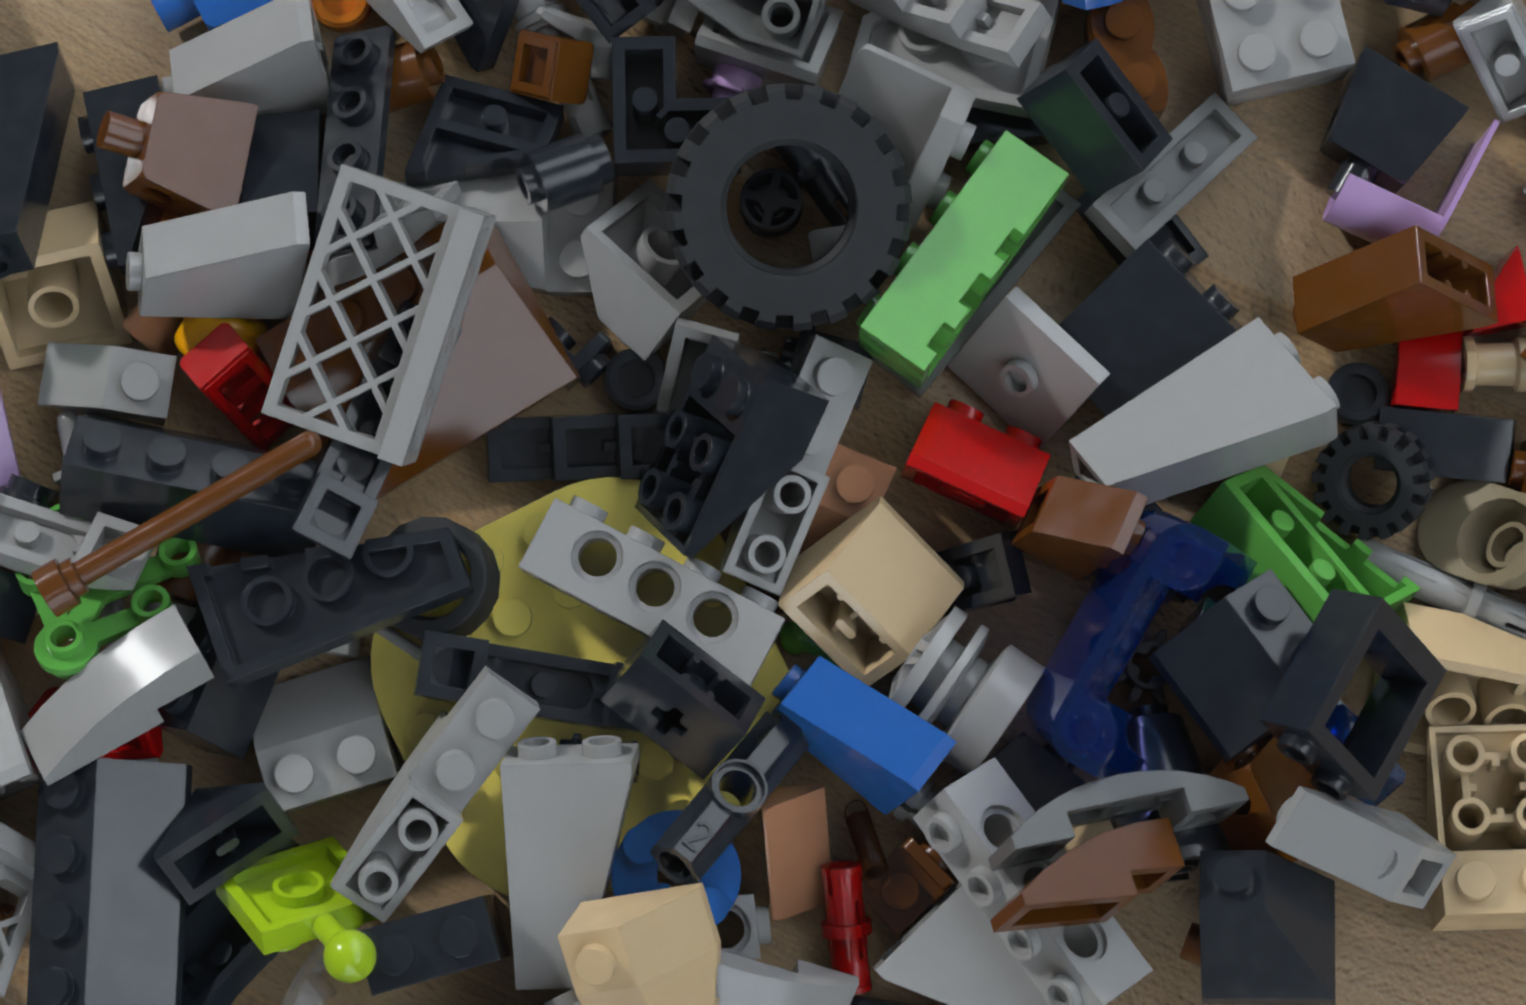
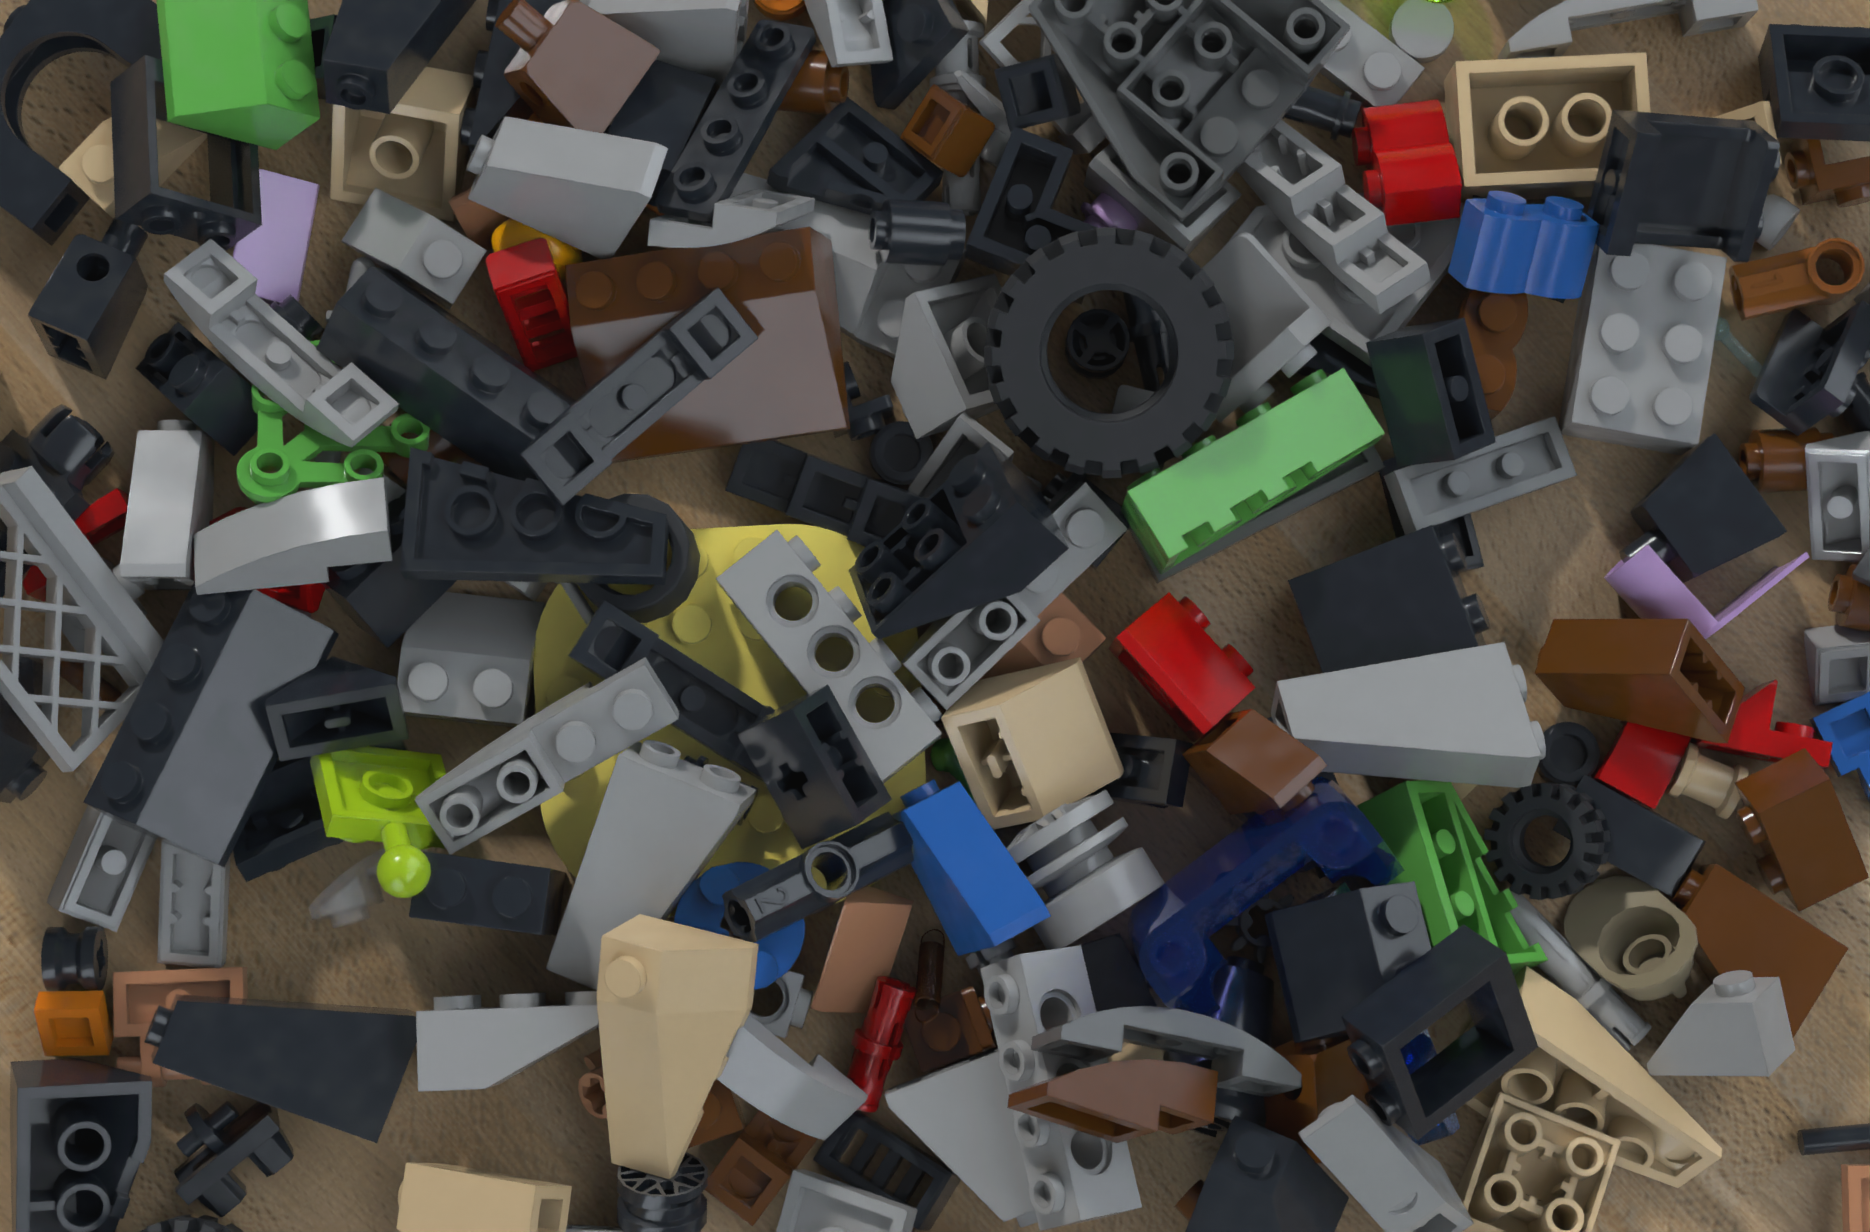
camera: 20 degrees right, 0 degrees up
reddish brown piece [31,431,322,617] -> none
light grey fence [261,164,497,467] -> none
light grey plate [947,286,1110,450] -> none

